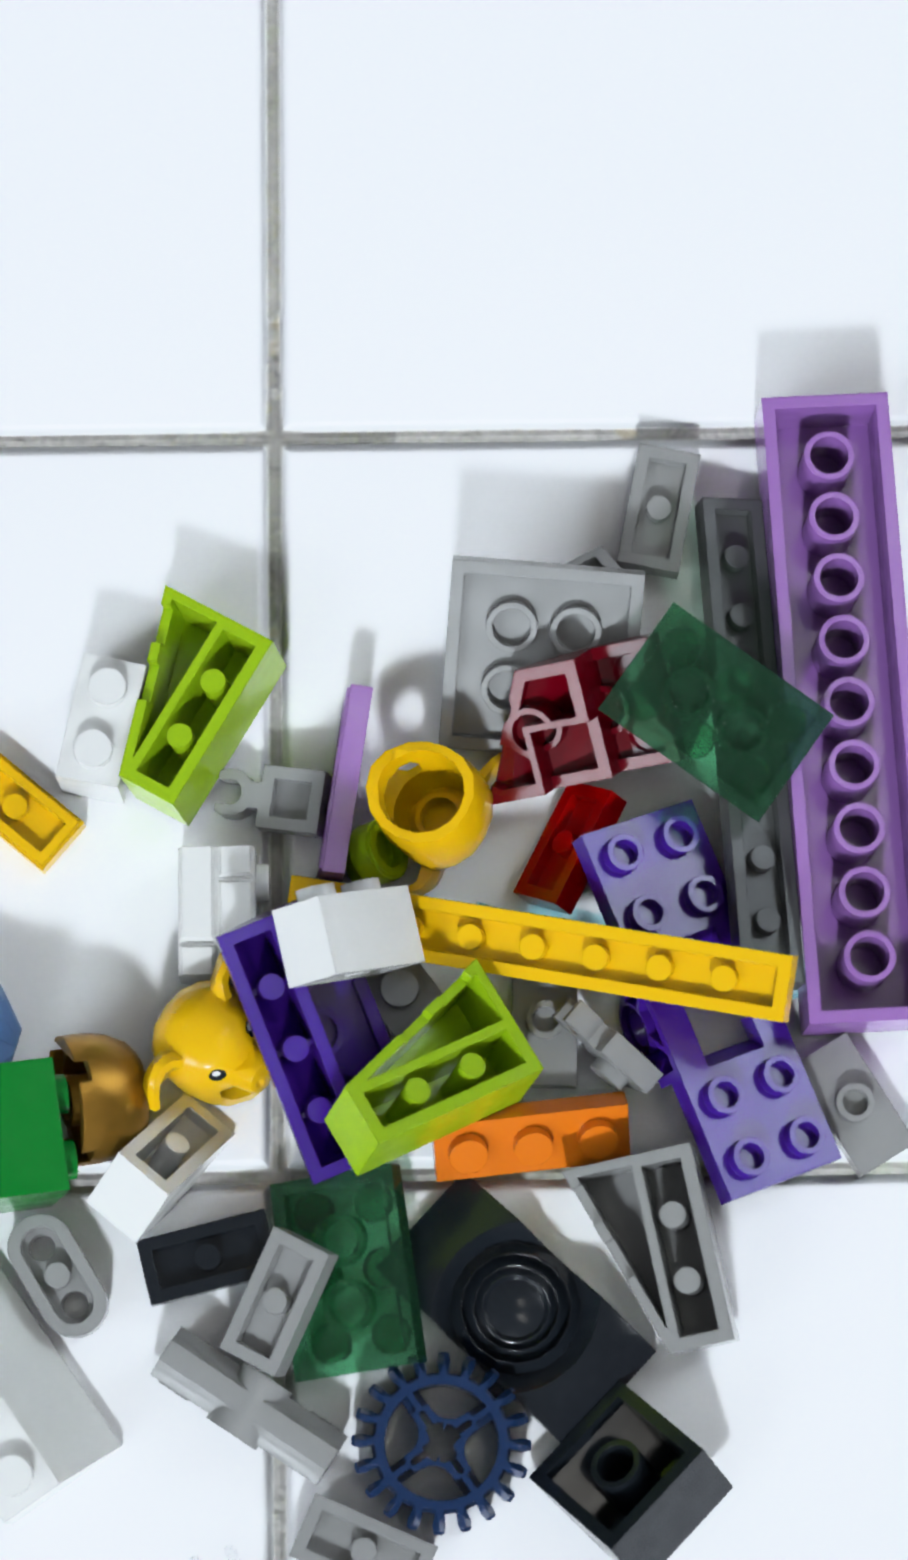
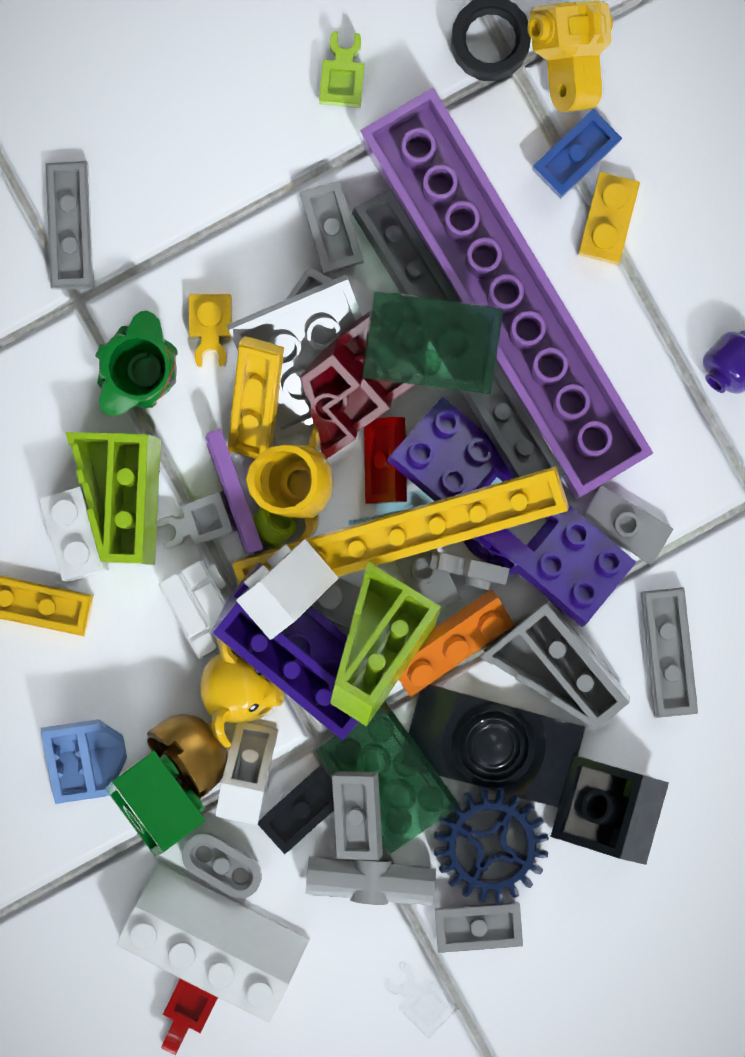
camera: 25 degrees left, 10 degrees up
none -> light grey tile [45,161,94,290]
none -> green piece [95,310,178,416]
none -> yellow plate [189,294,232,368]
none -> yellow tile [228,336,285,459]
none -> lime plate [319,31,365,108]
none -> light grey tile [641,587,699,718]

